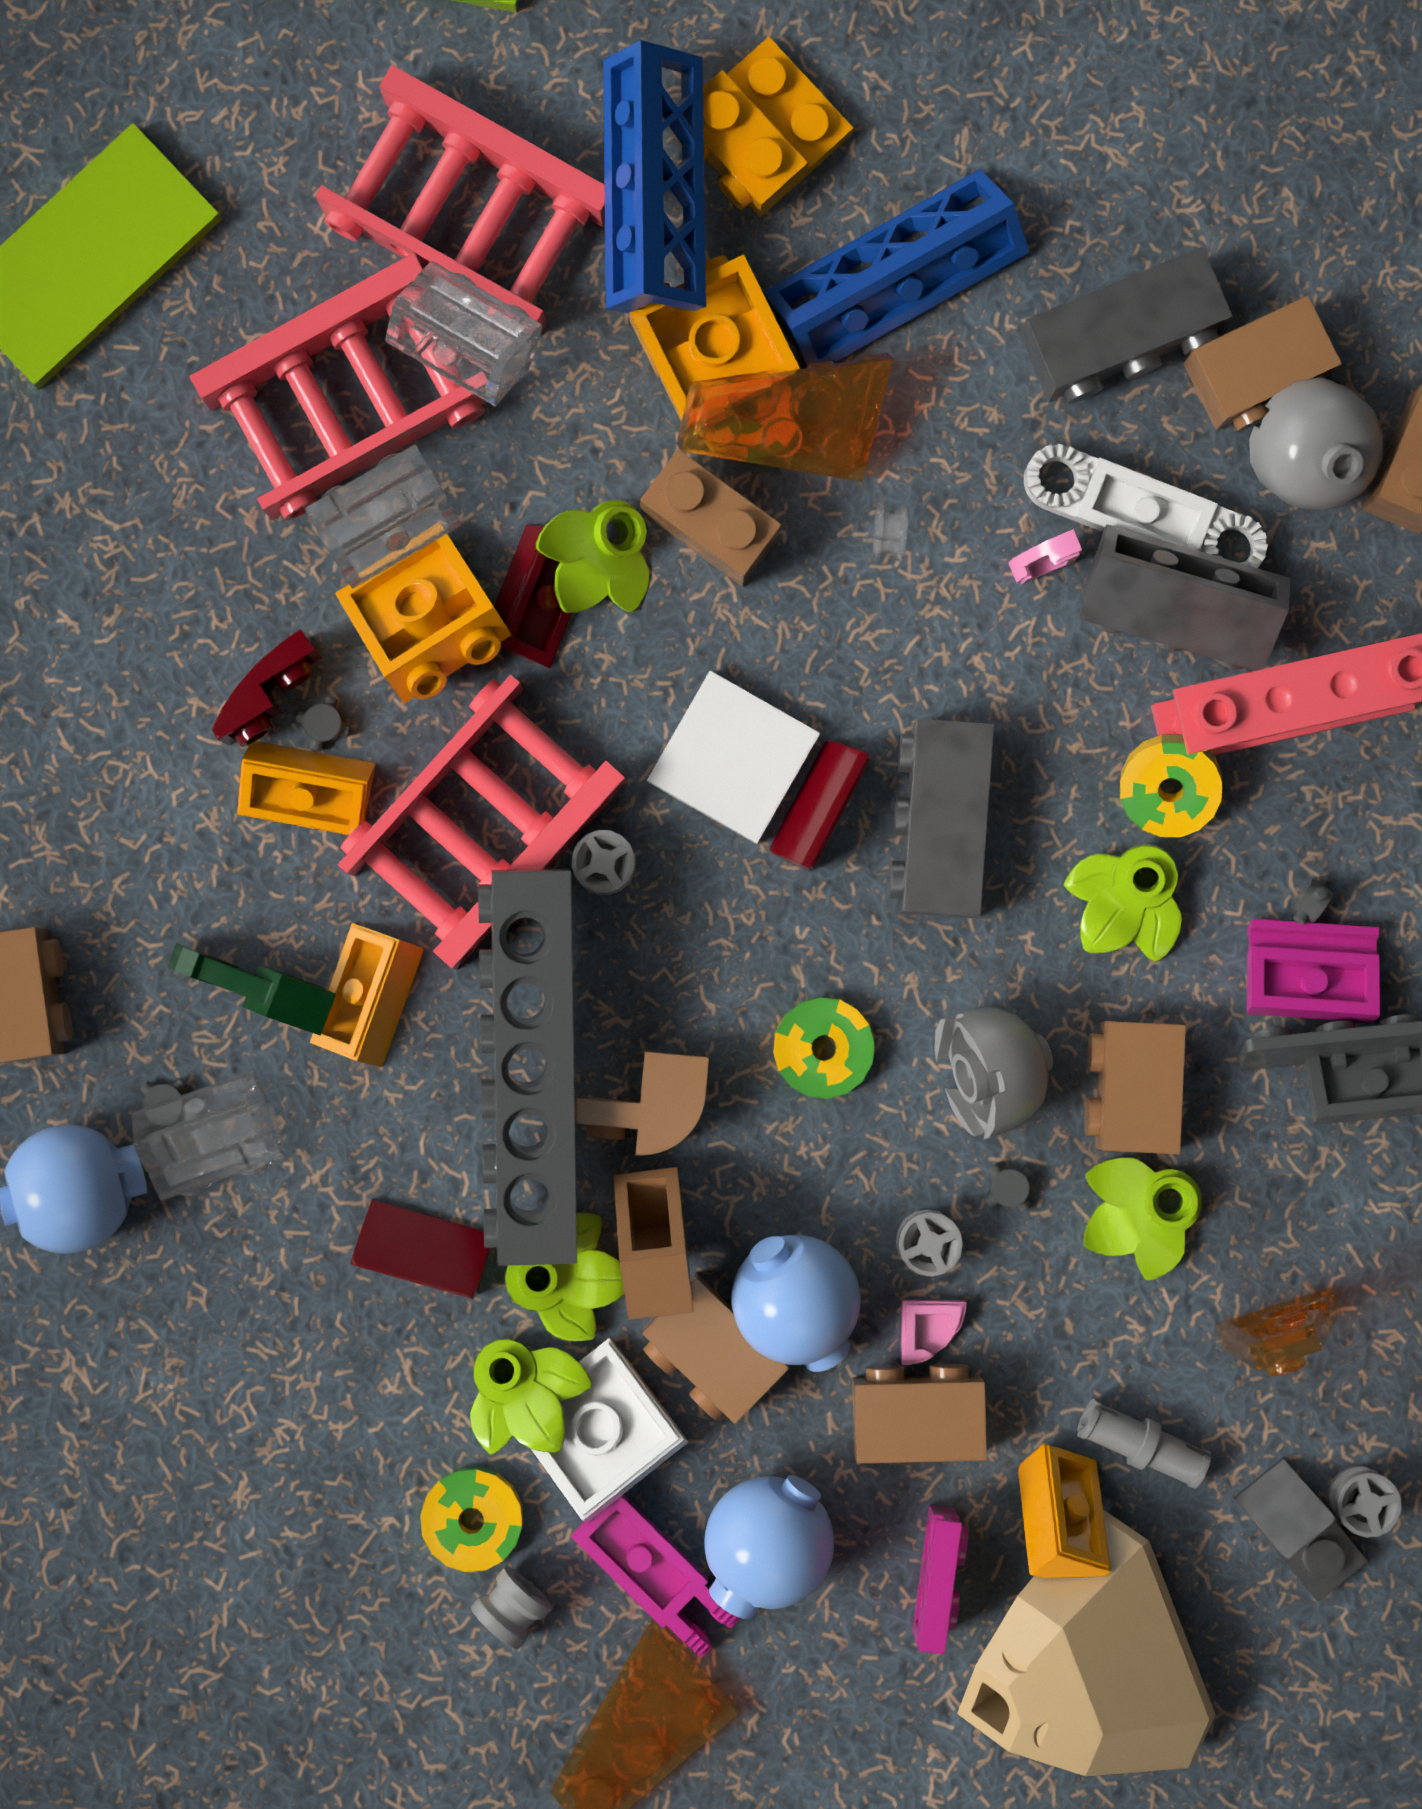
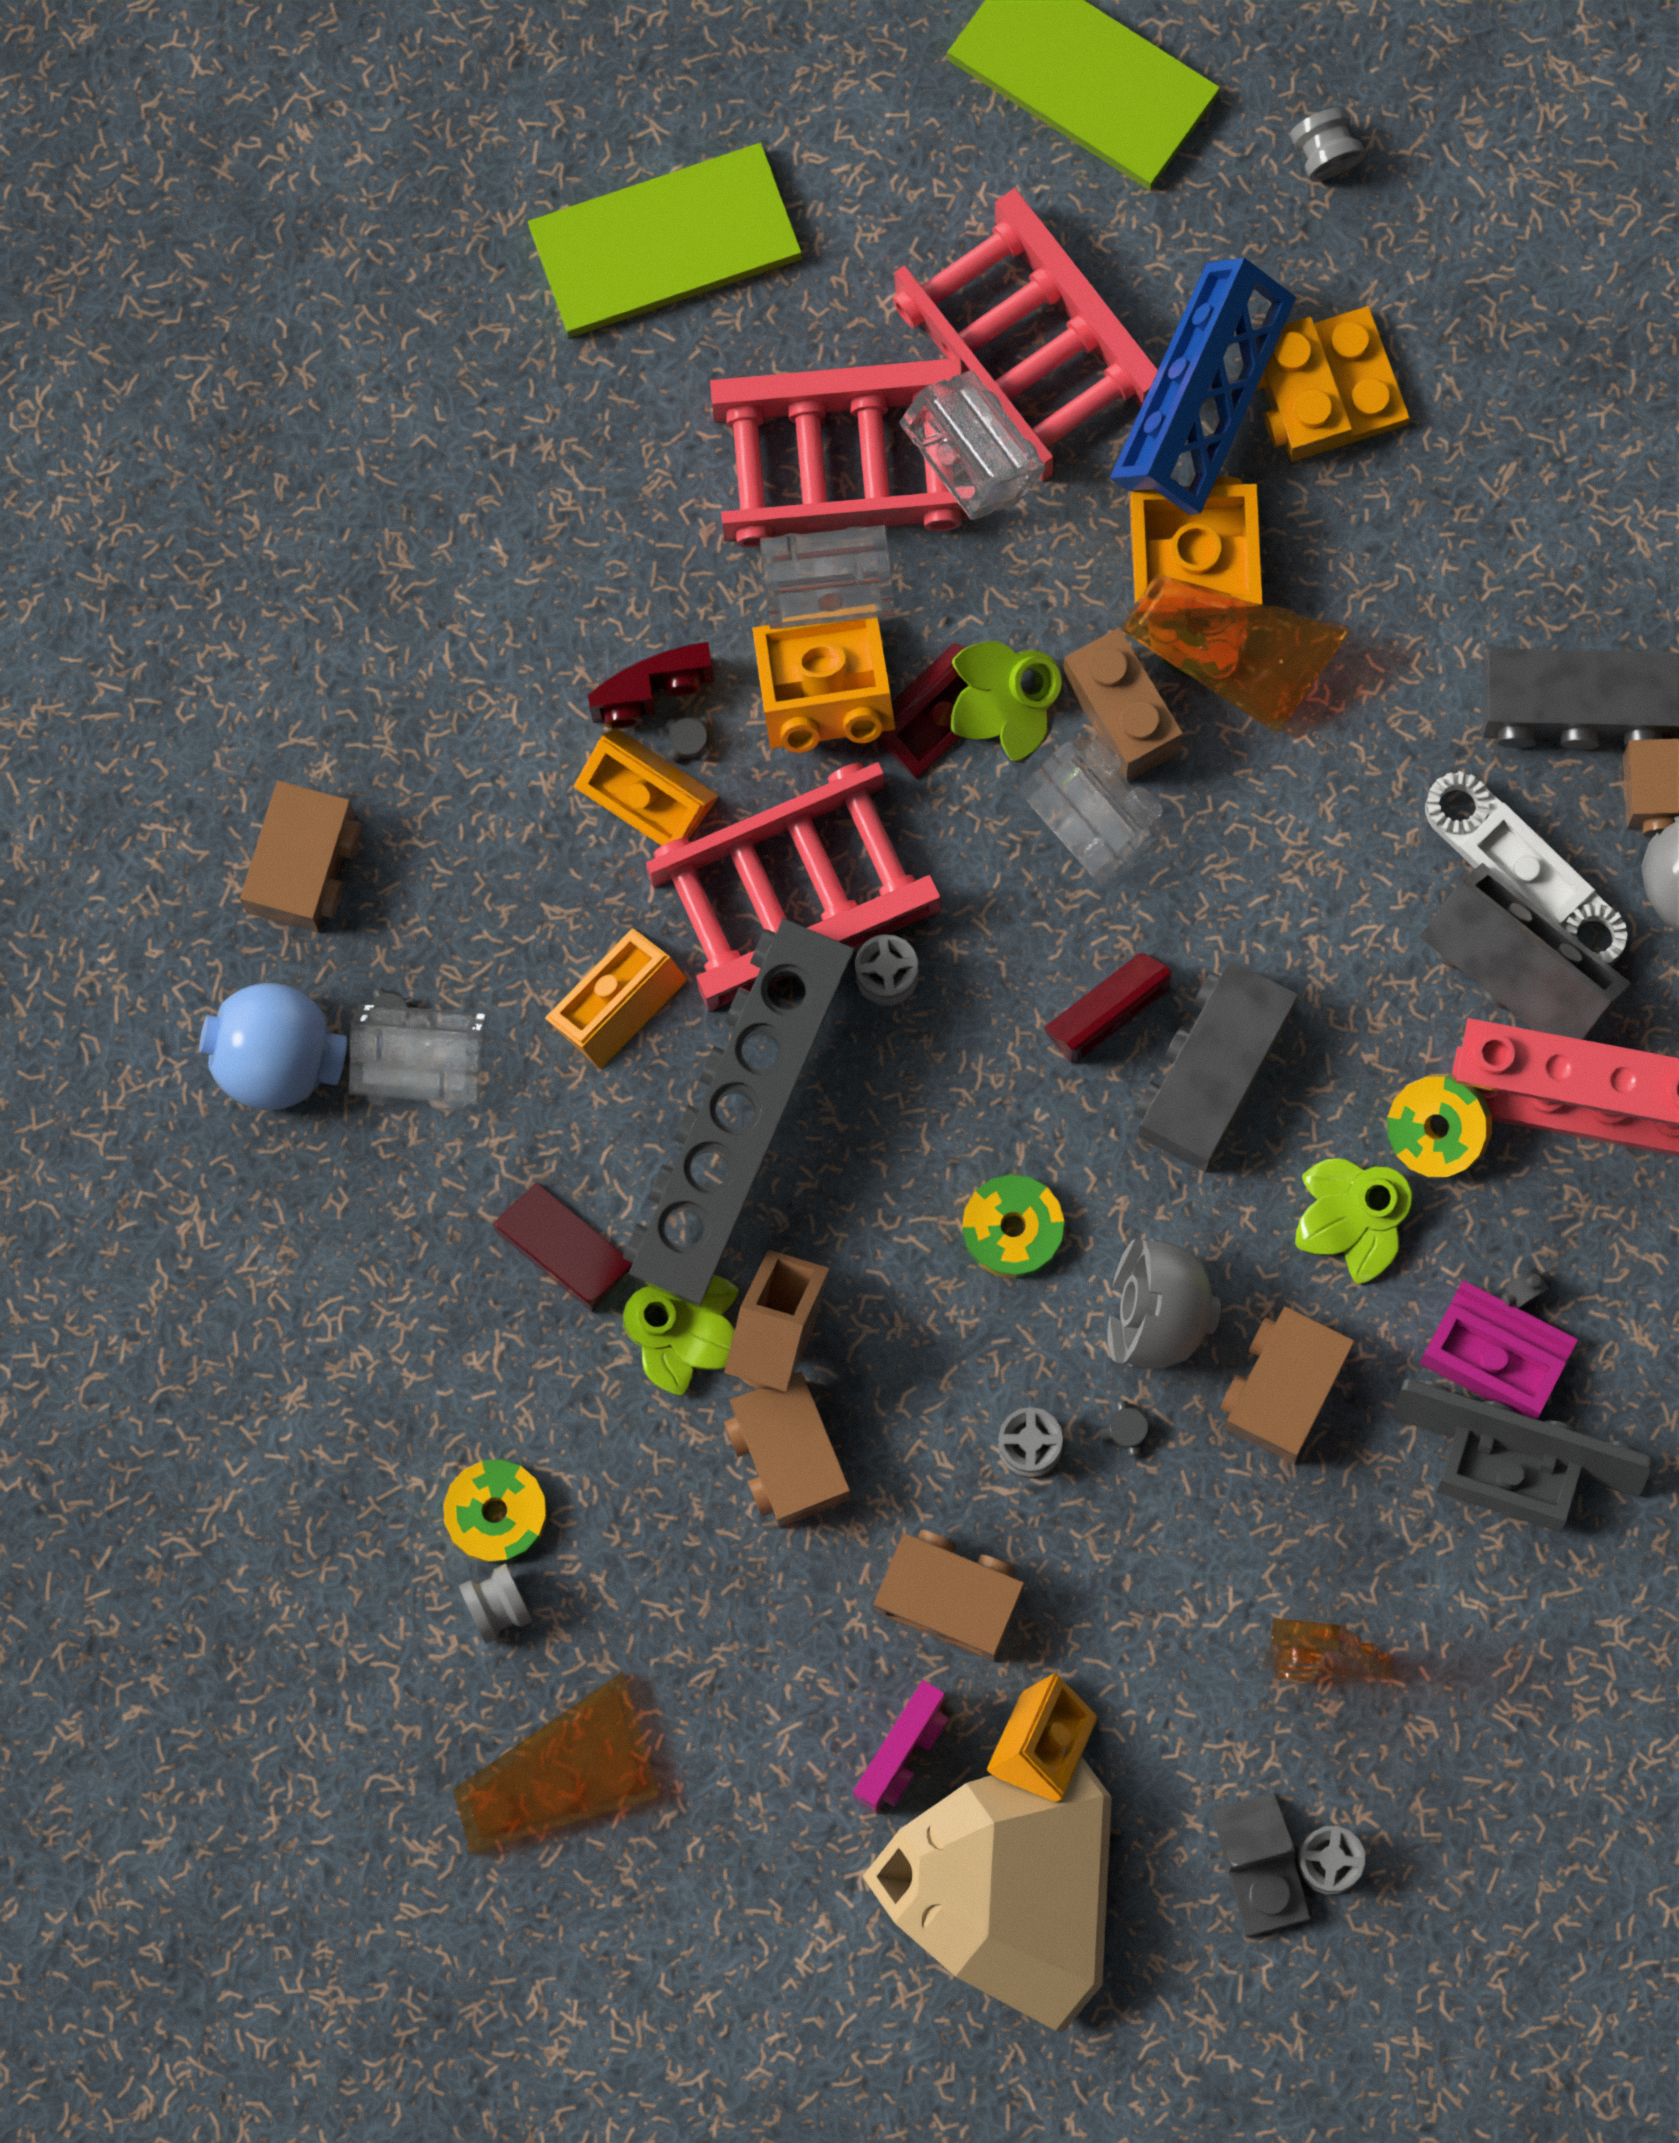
camera: 30 degrees right, 10 degrees down
dark green piece [167,943,336,1036] -> none
lime plate [470,1339,592,1454] -> none
white tile [531,1338,689,1523] -> none
dark pink hinge [571,1494,741,1658] -> none
medium nougat brick [575,1051,709,1155] -> none
white tile [647,671,820,844] -> none
light blue brick [704,1475,834,1620] -> none
light blue brick [731,1235,861,1372] -> none
blue fence [763,169,1029,376] -> none
clear bush [871,502,909,562] -> none
bright pink tile [901,1299,967,1365] -> none
bright pink tile [1008,529,1082,584] -> none
light grey pin [1077,1399,1211,1489] -> none
lime plate [1083,1157,1202,1281] -> none
none -> clear brick [1018,736,1170,886]

